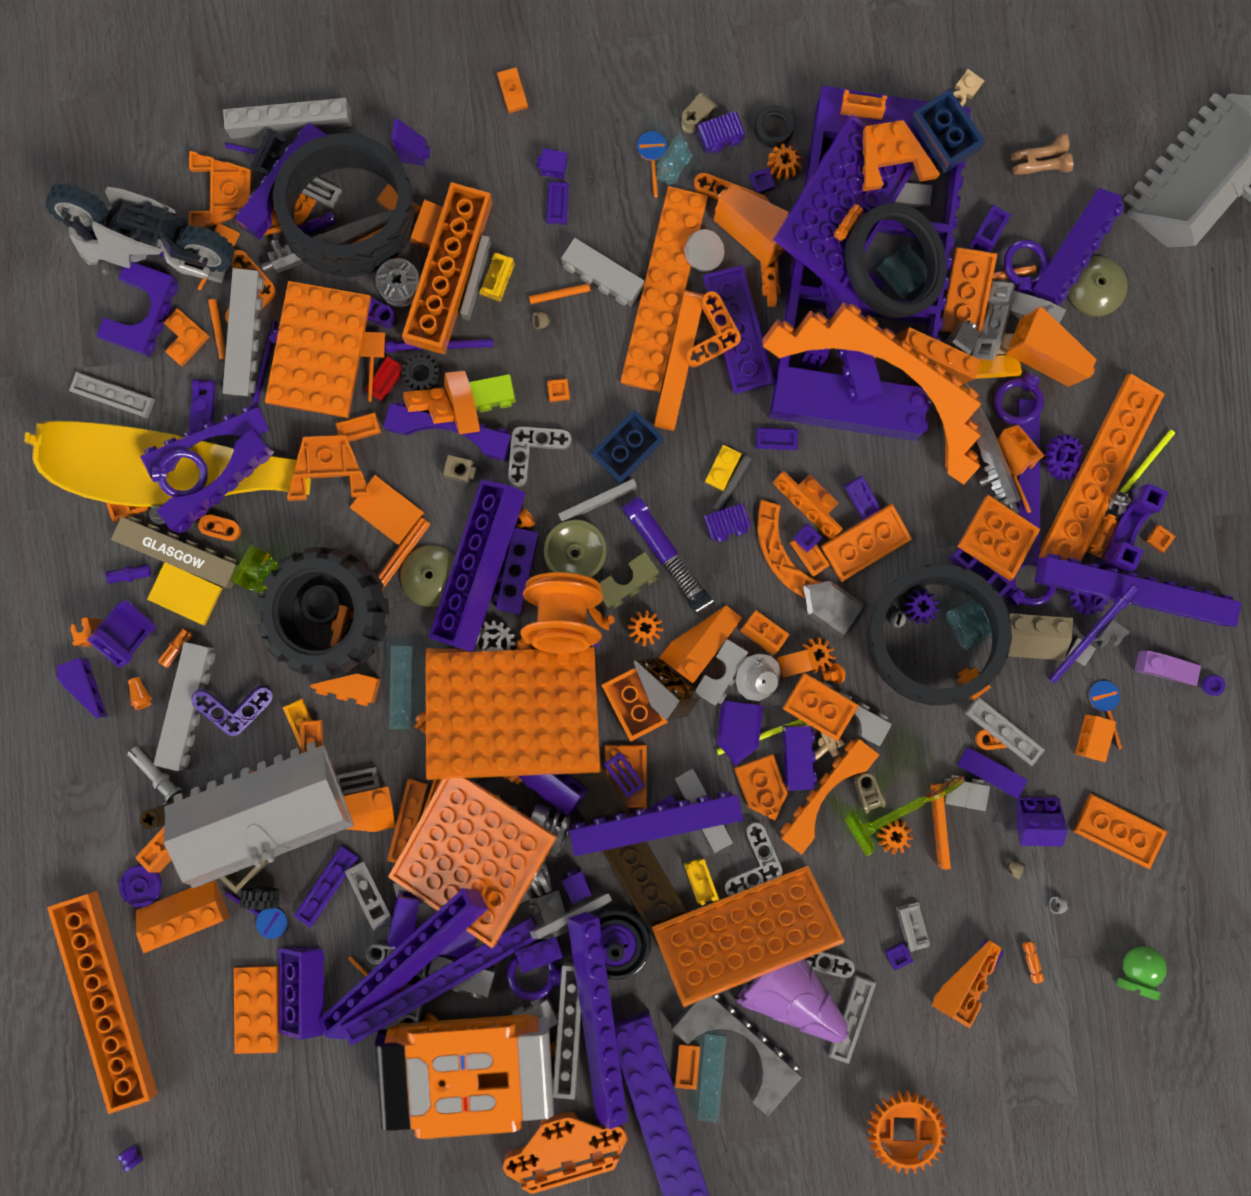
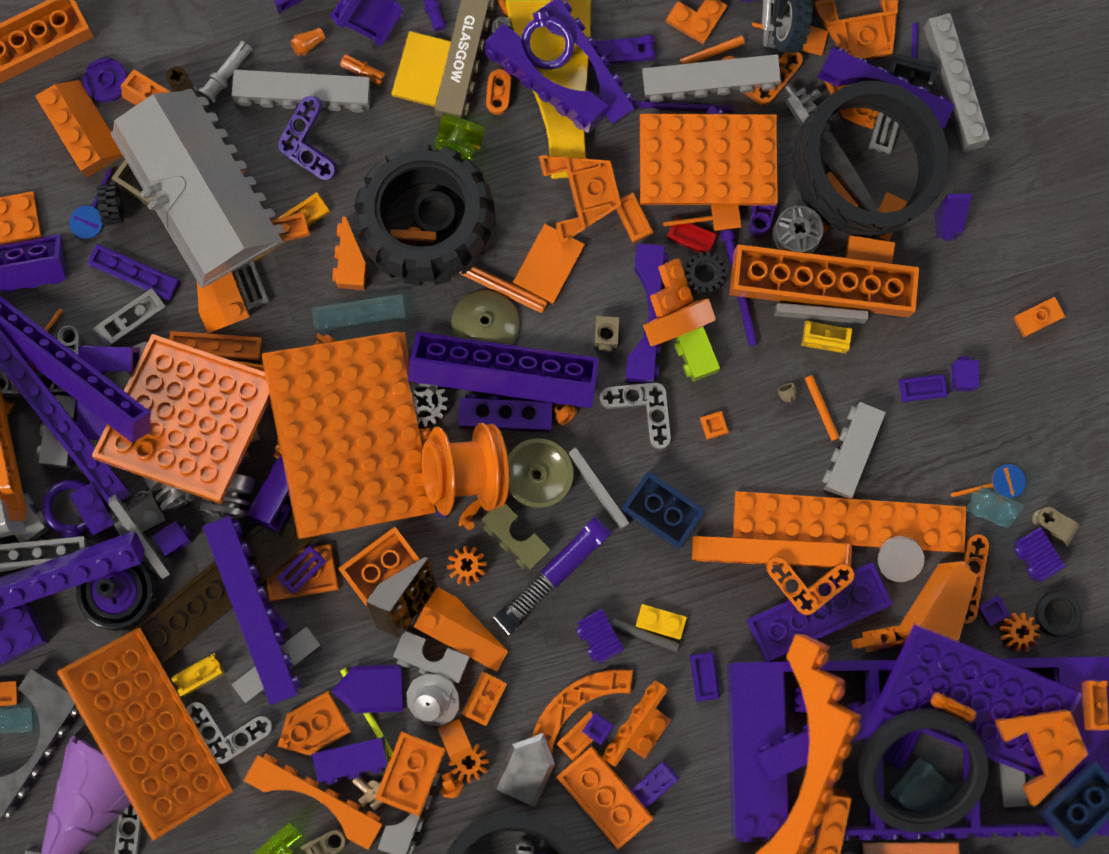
camera: 75 degrees right, 5 degrees down
dark purple axle [297,212,336,235] -> none

